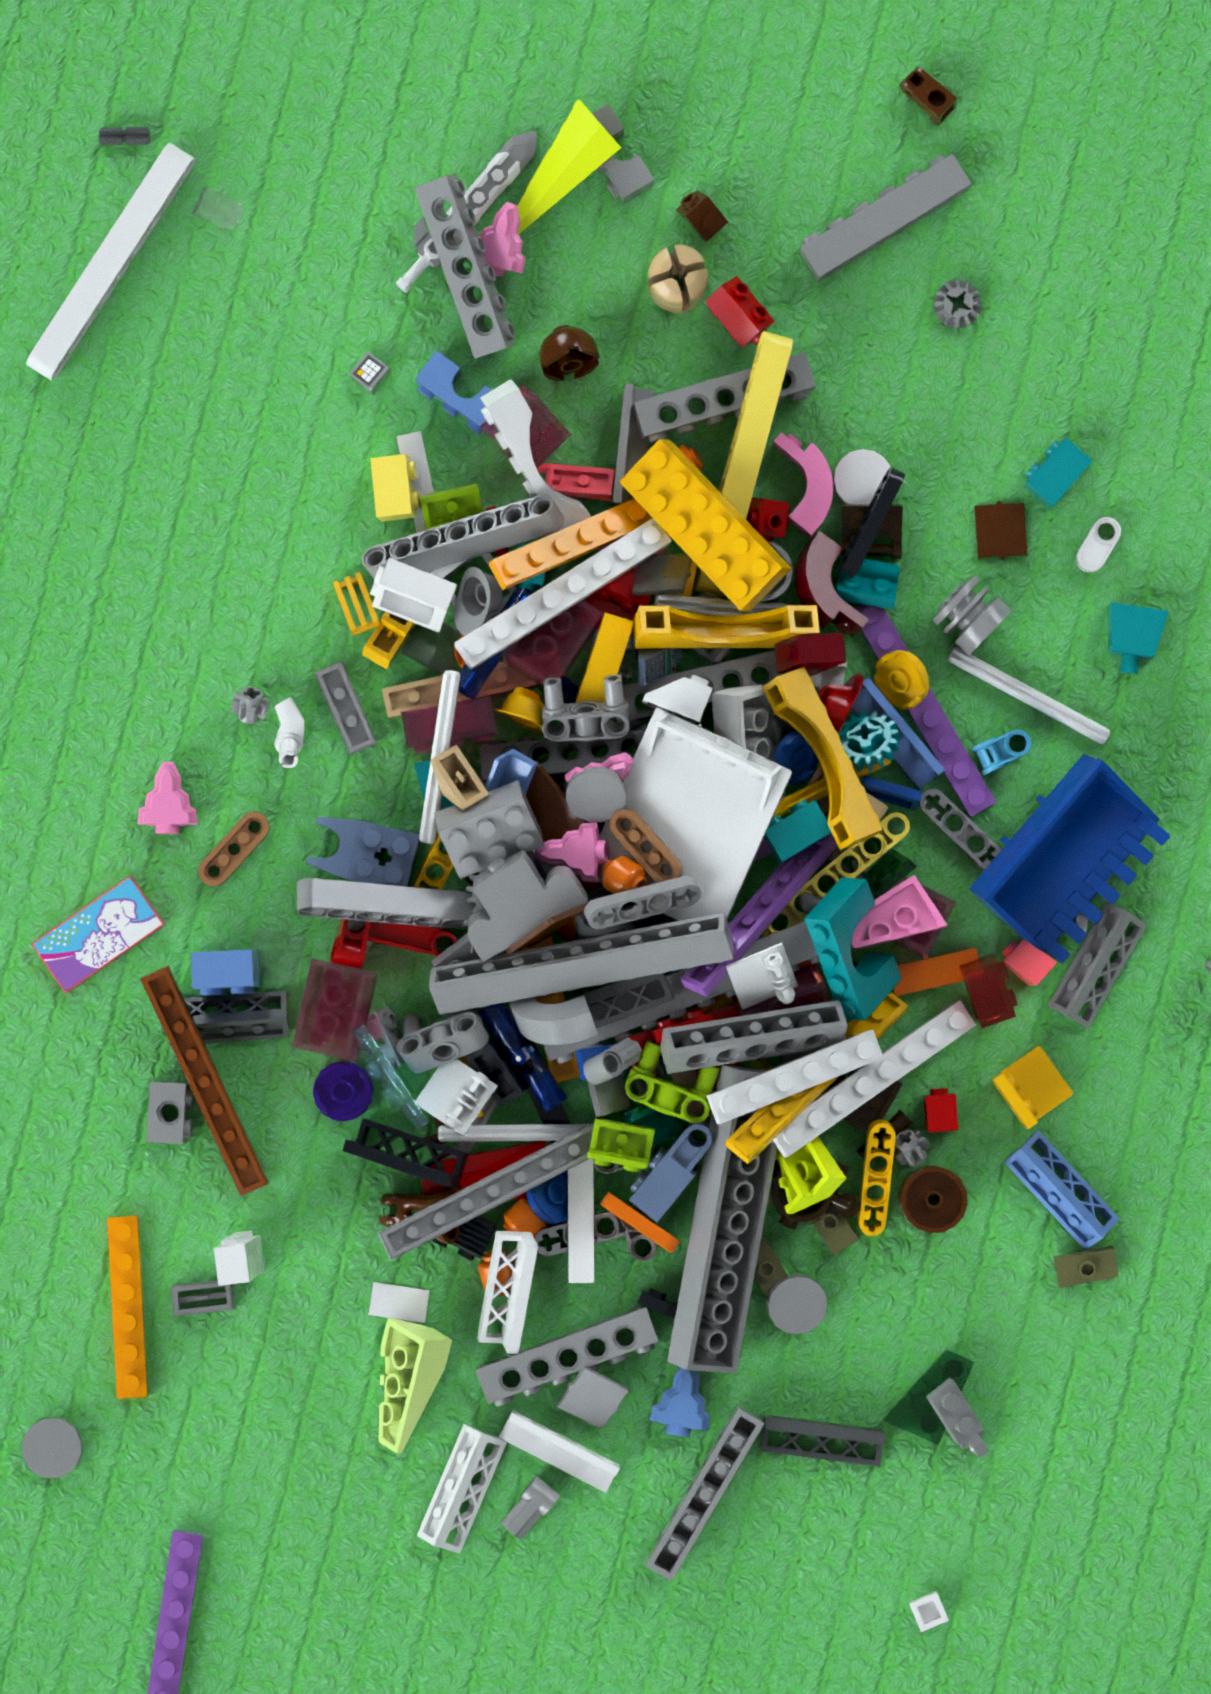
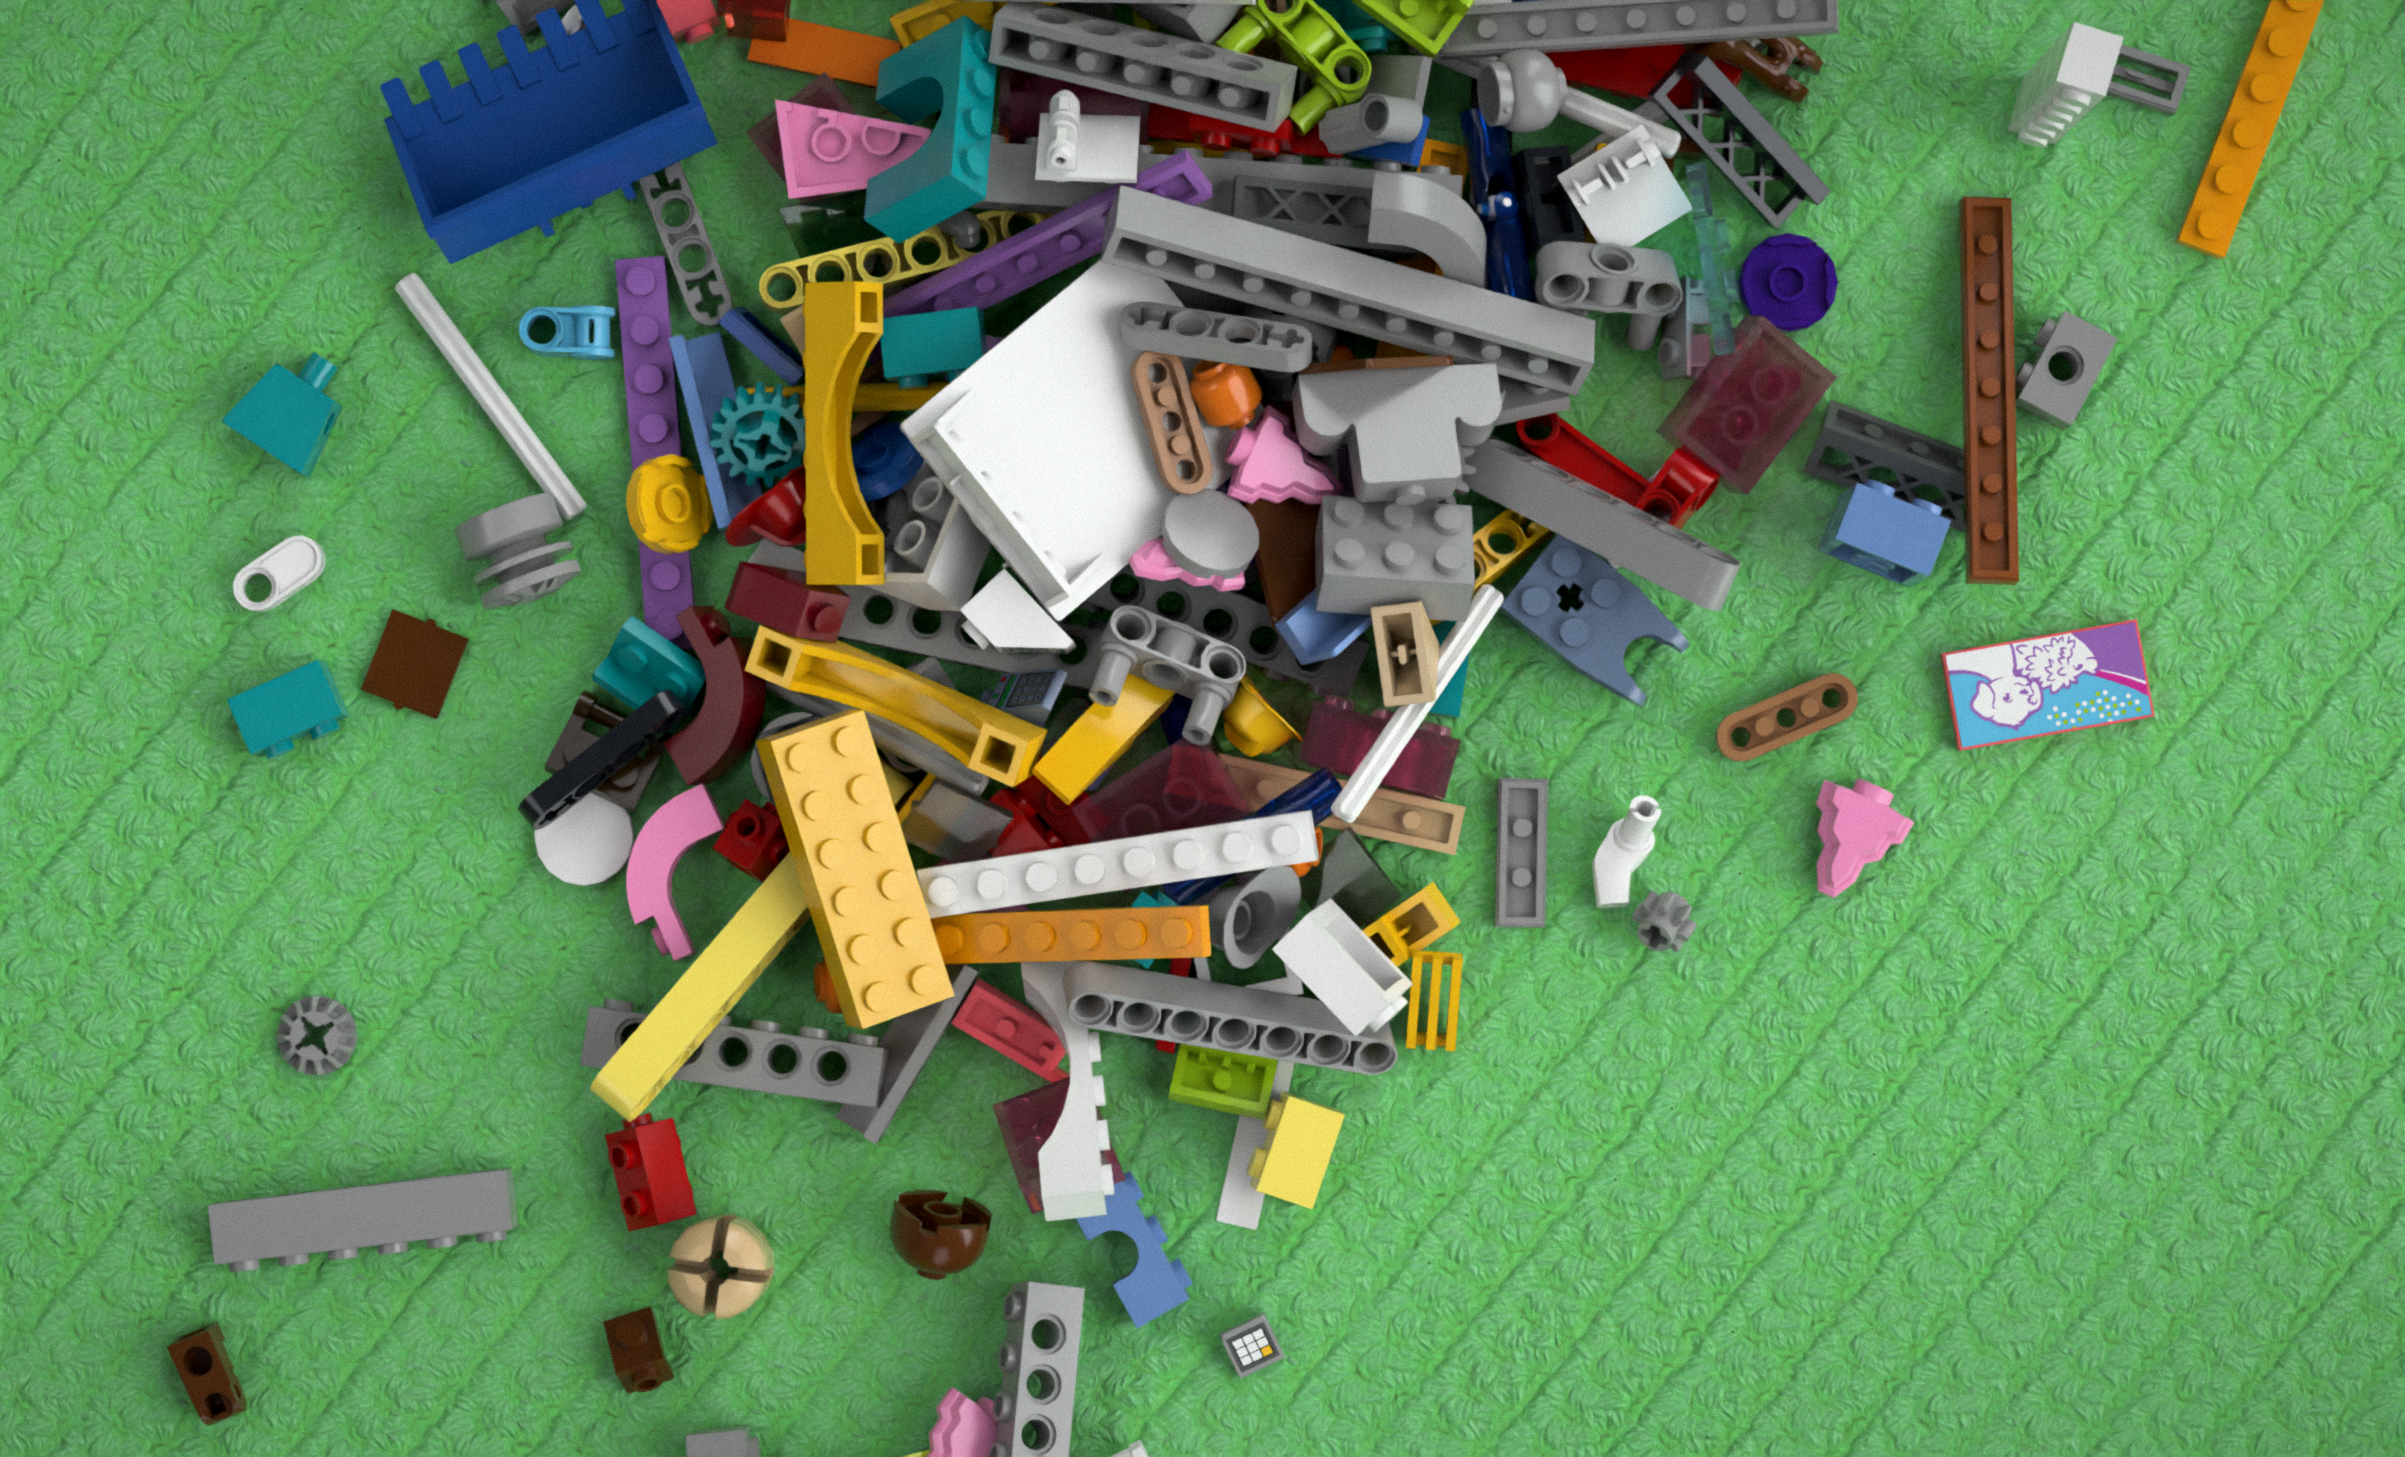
camera: 155 degrees left, 0 degrees up
none -> light grey piece [1477,48,1567,133]

